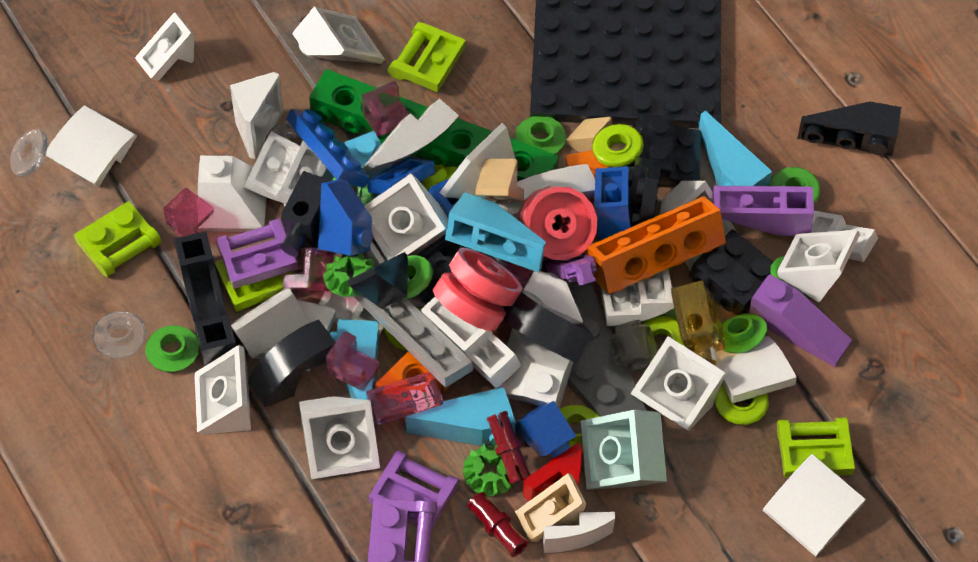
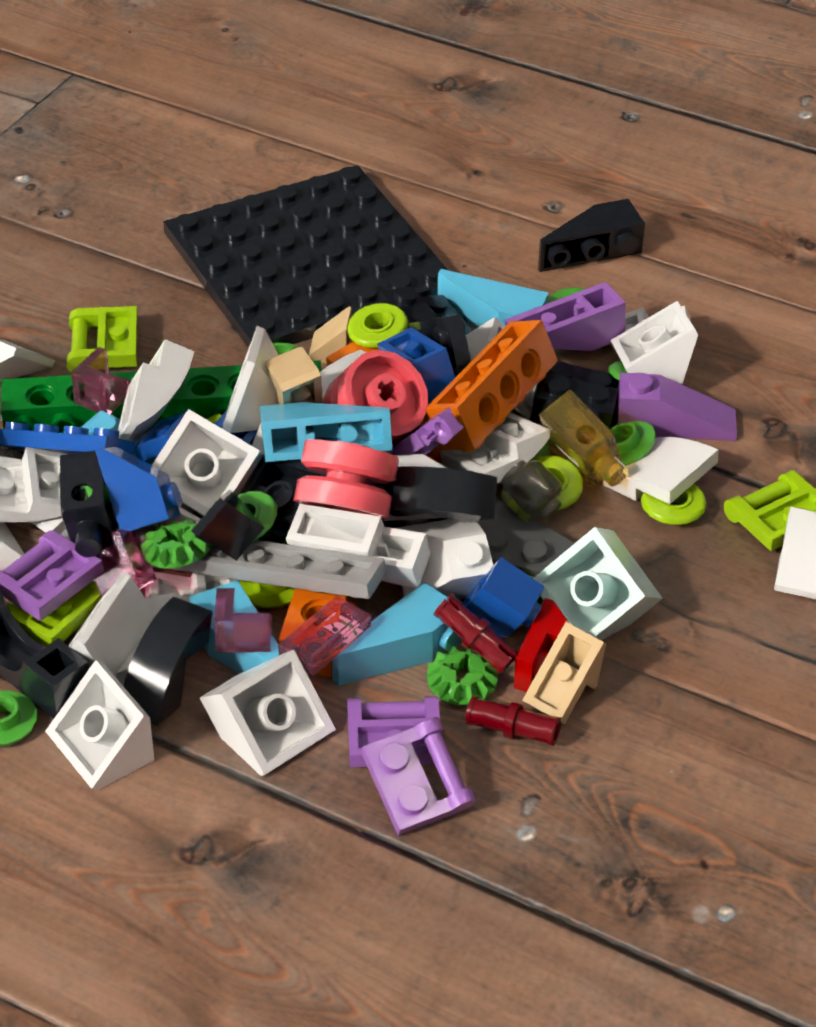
camera: 30 degrees left, 15 degrees down
white slope [543,512,615,553] -> none
white slope [631,337,726,431] -> none

